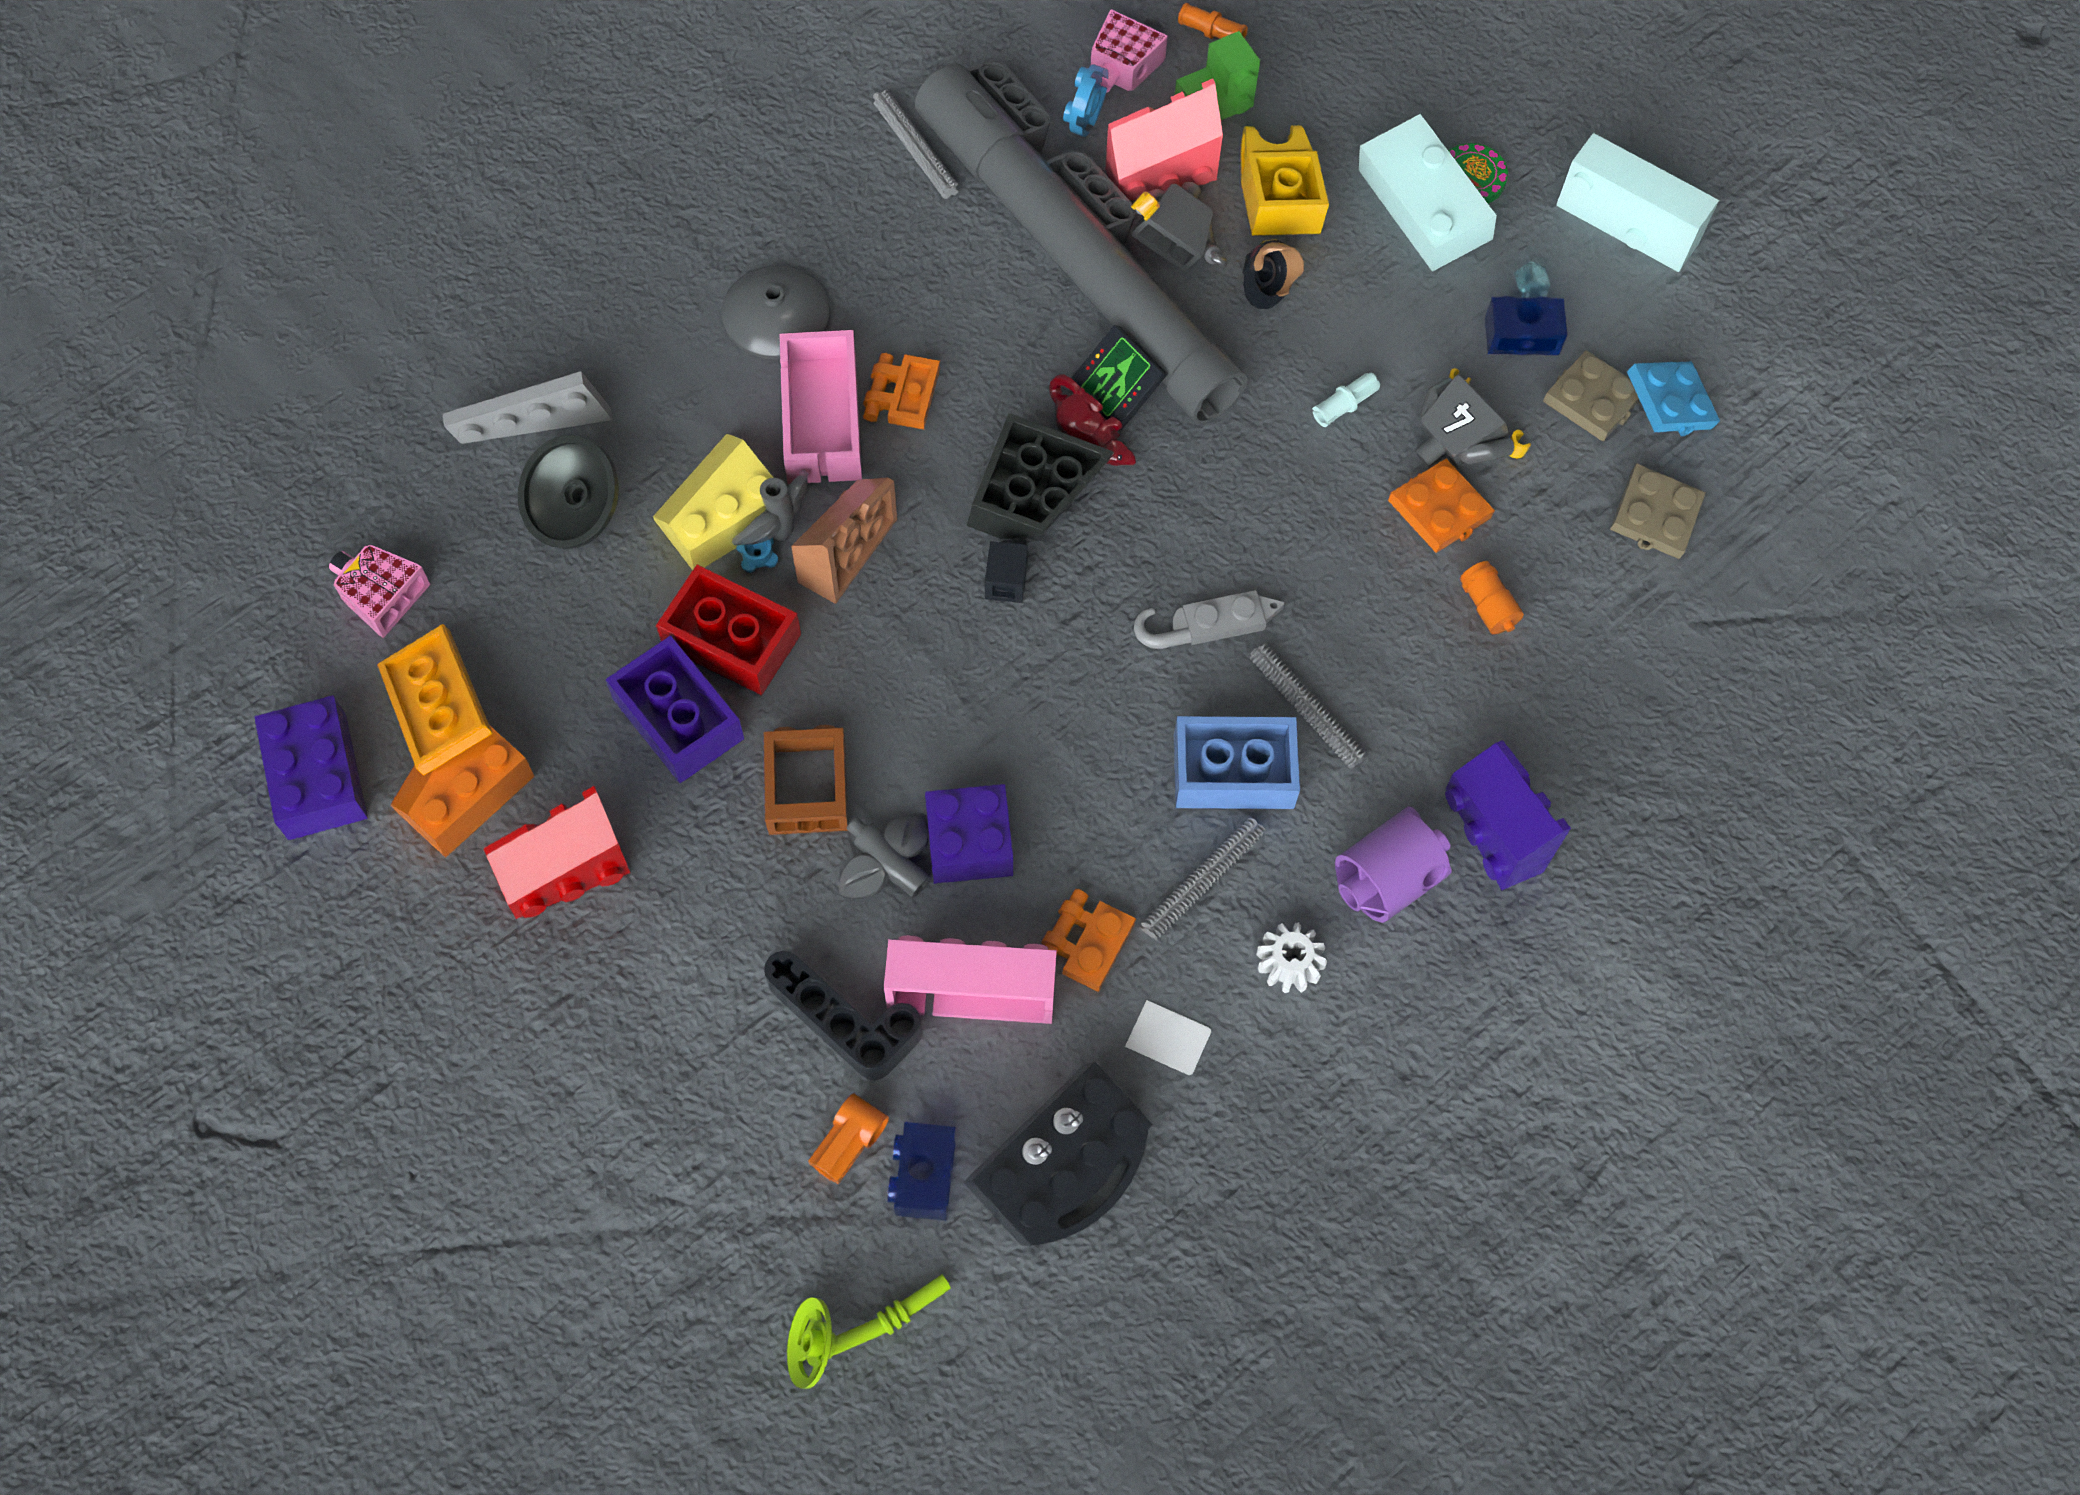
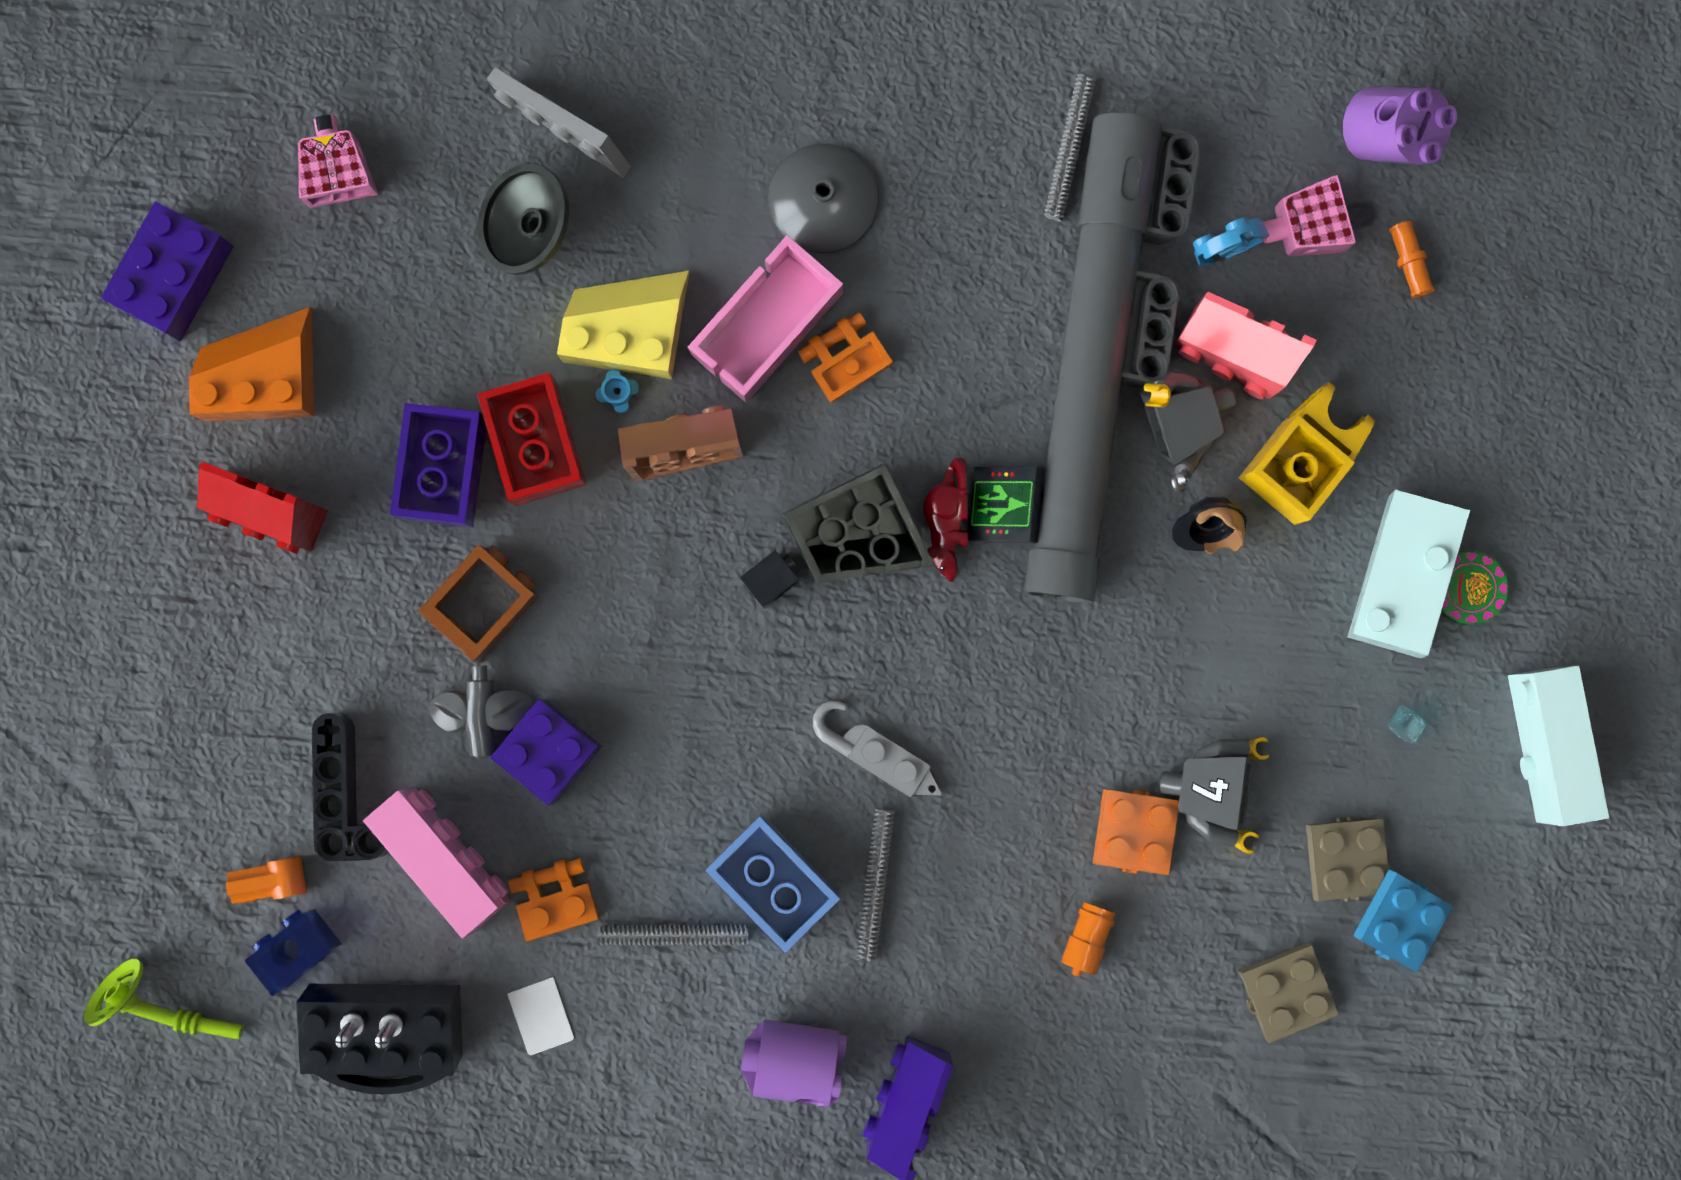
camera: 50 degrees right, 20 degrees up
light orange tile [377,624,493,776] -> none
dark grey plant [732,470,809,545] -> none
bright green brick [1175,31,1260,120] -> none
white gear [1256,922,1327,993] -> none
light aqua axle [1312,373,1380,427] -> none
clear blue brick [1485,296,1568,355] -> none

